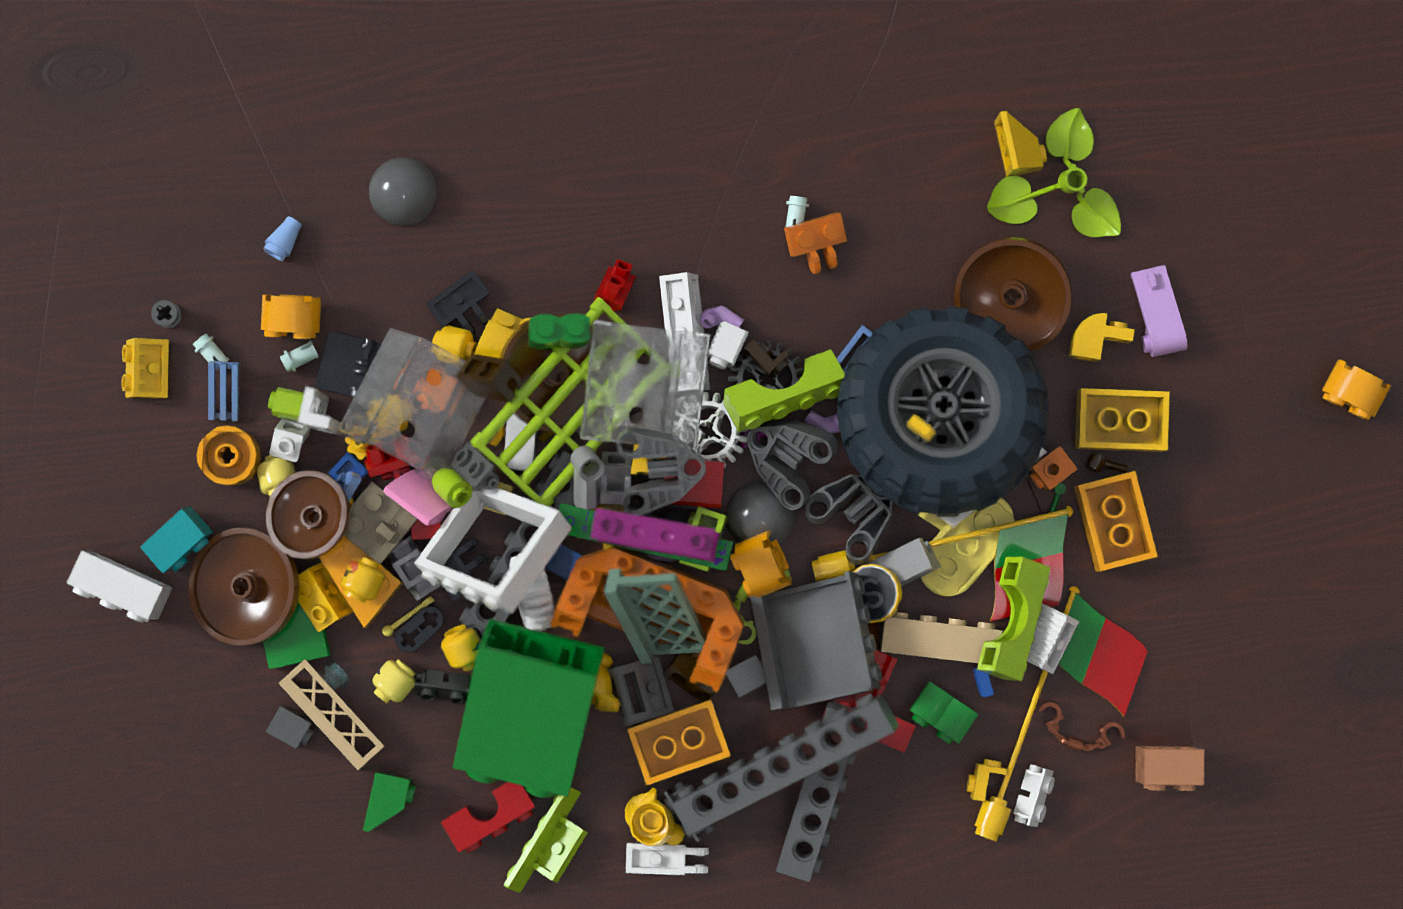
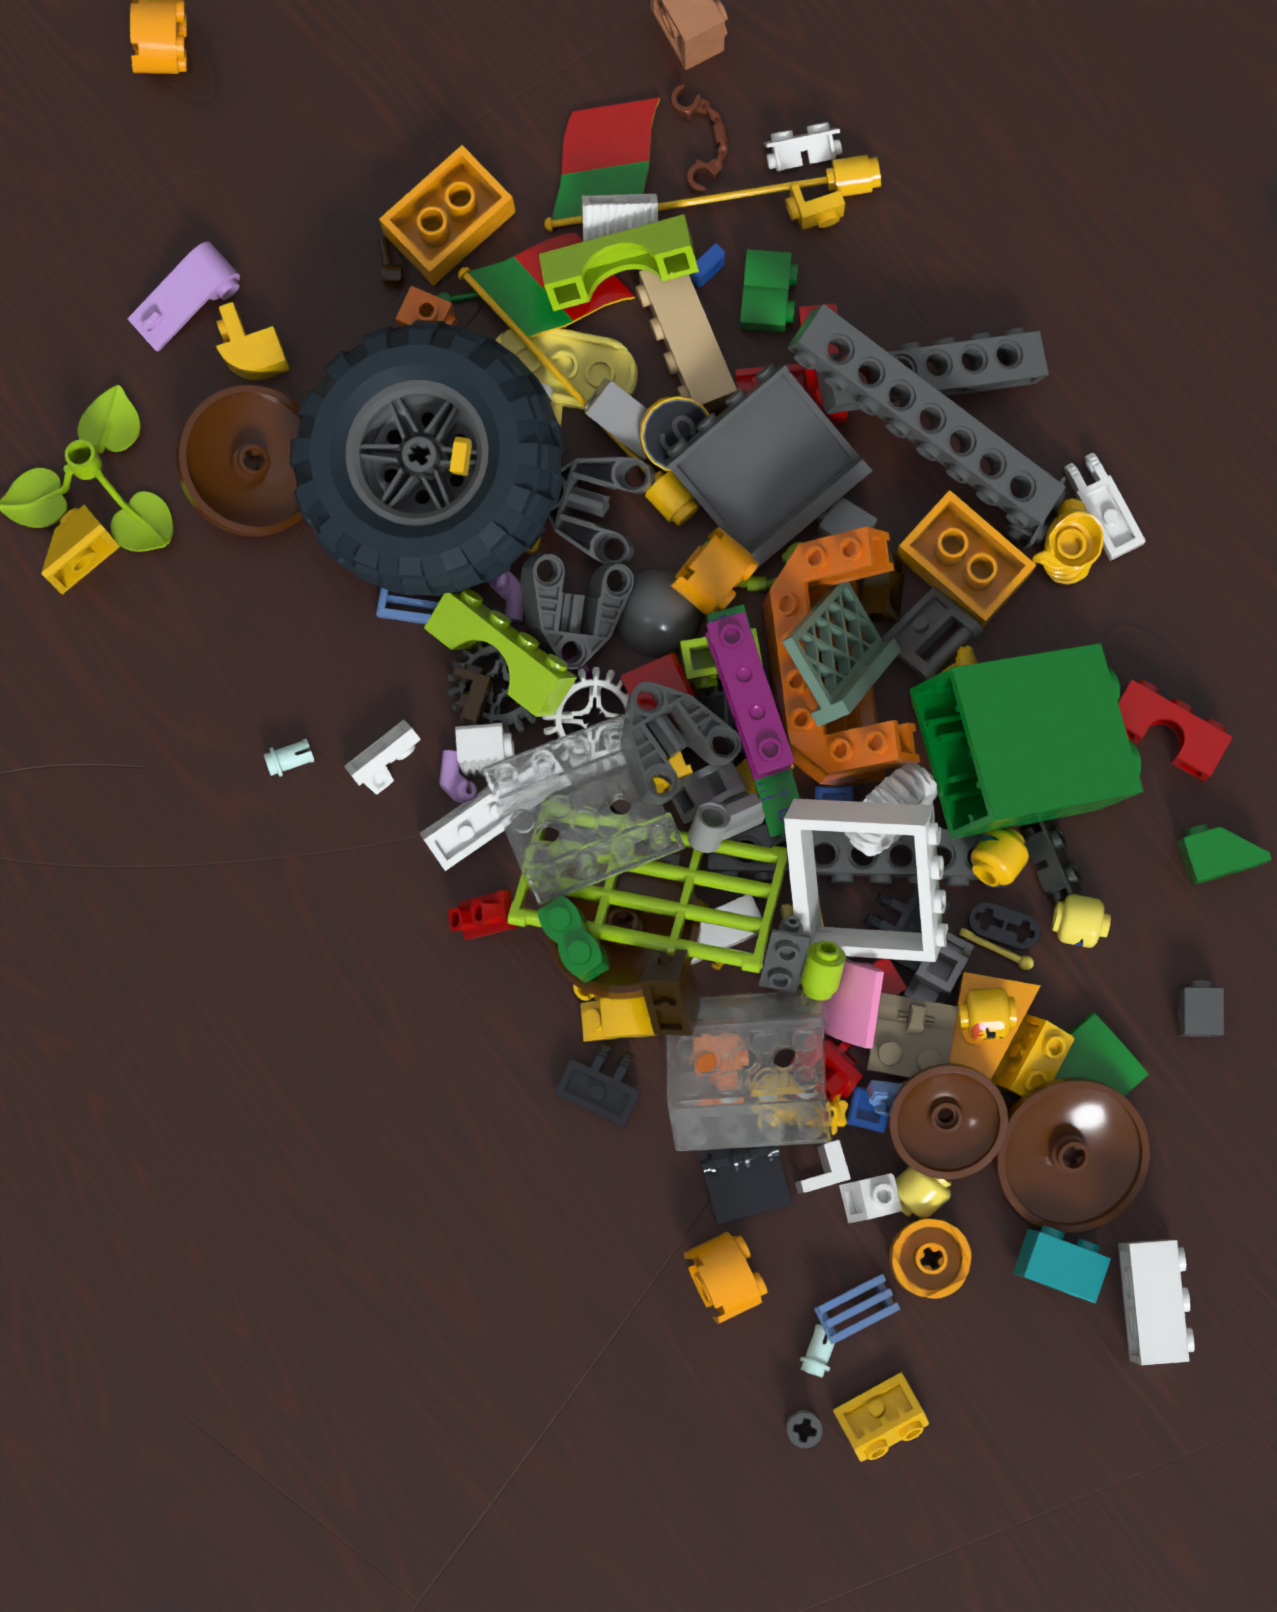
camera: 105 degrees left, 5 degrees down
light blue cone [263,216,302,262] -> none
lime brick [268,387,305,422] -> none
tan fence [279,659,384,770] -> none
light aqua pin [280,341,319,372] -> none
clear light blue plate [323,663,350,690] -> none
dark grey piece [369,157,438,226] -> none
yellow head [432,326,477,366] -> none
lime bracket [504,787,588,893] -> none
orange hinge [784,212,847,274] -> none
yellow brick [1075,388,1170,452] -> none
none -> white hinge [344,719,421,794]

